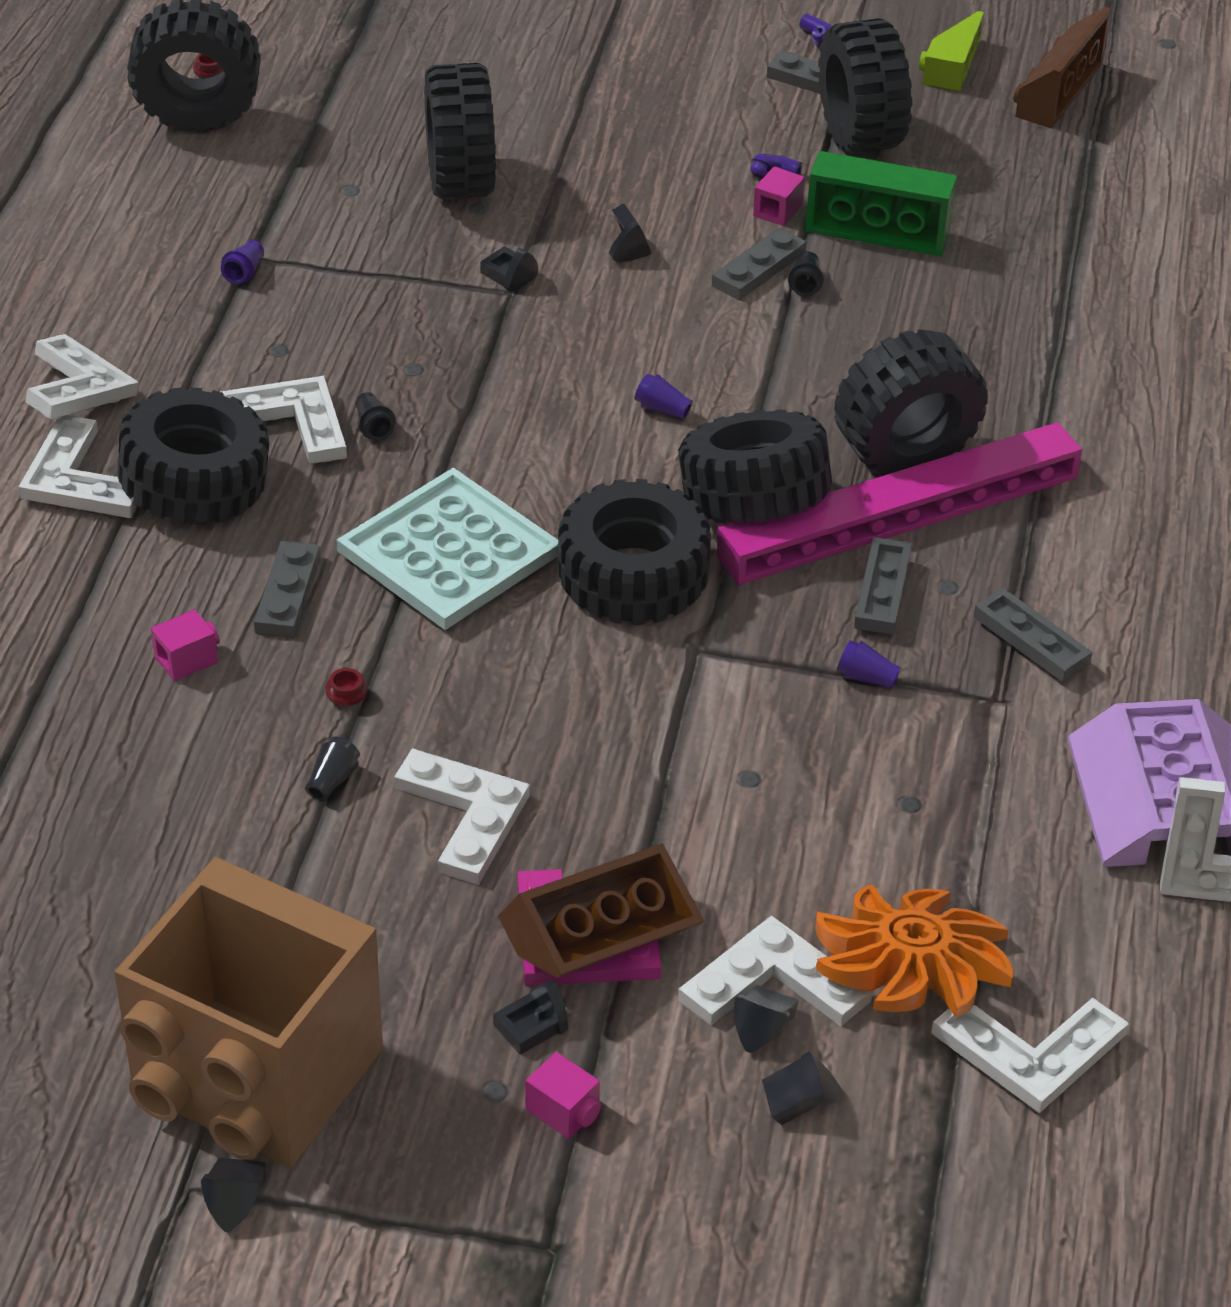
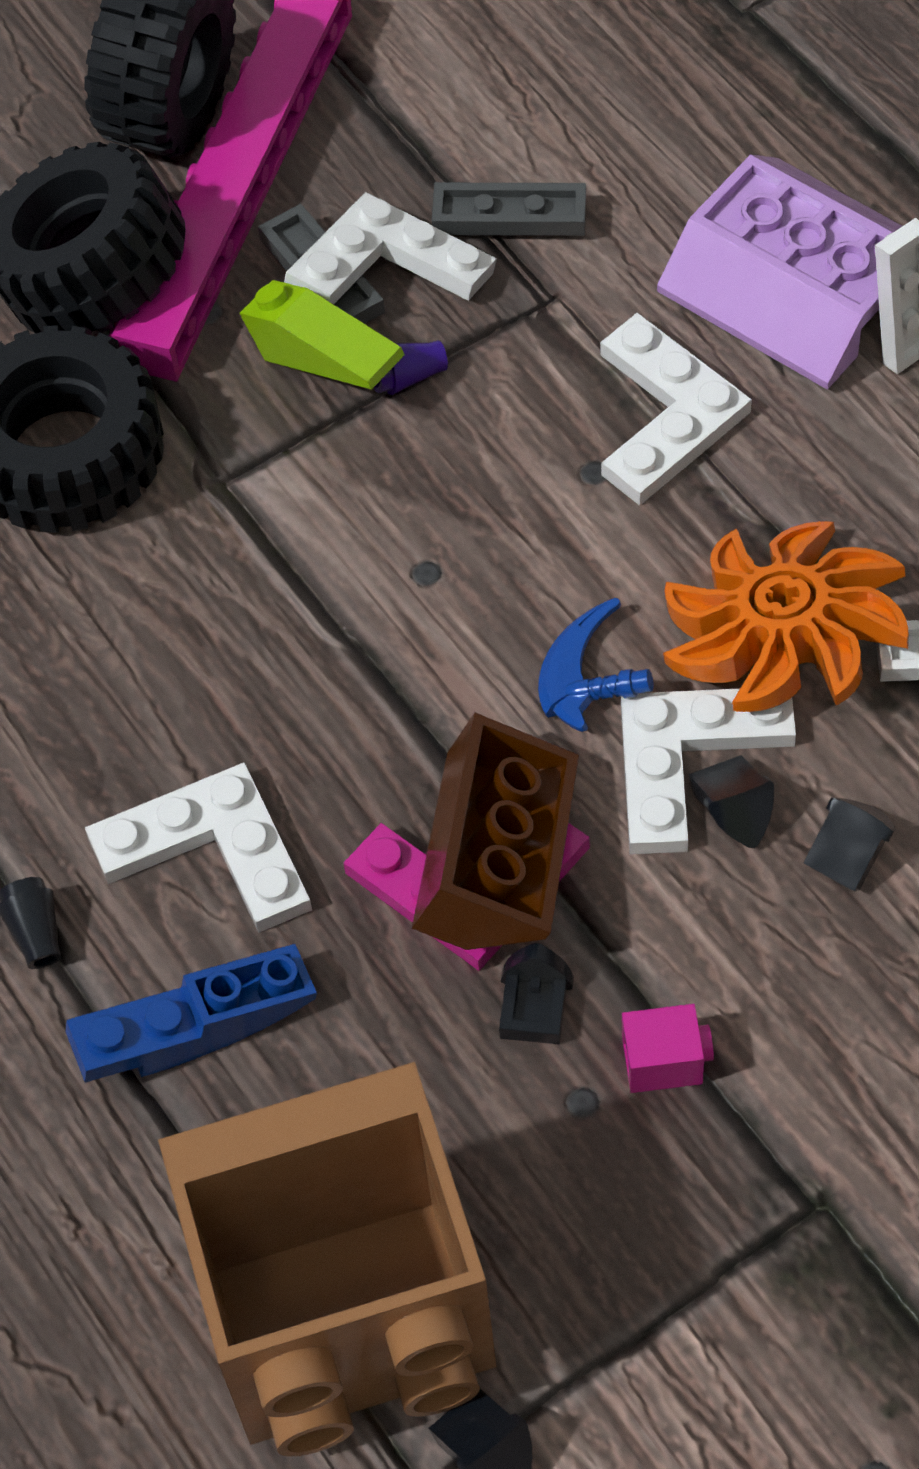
camera: 40 degrees left, 15 degrees up
none -> blue slope [65,944,317,1083]
none -> lime slope [239,280,405,390]
none -> white plate [284,192,497,304]
none -> blue piece [538,598,654,732]
none -> white plate [600,313,752,506]

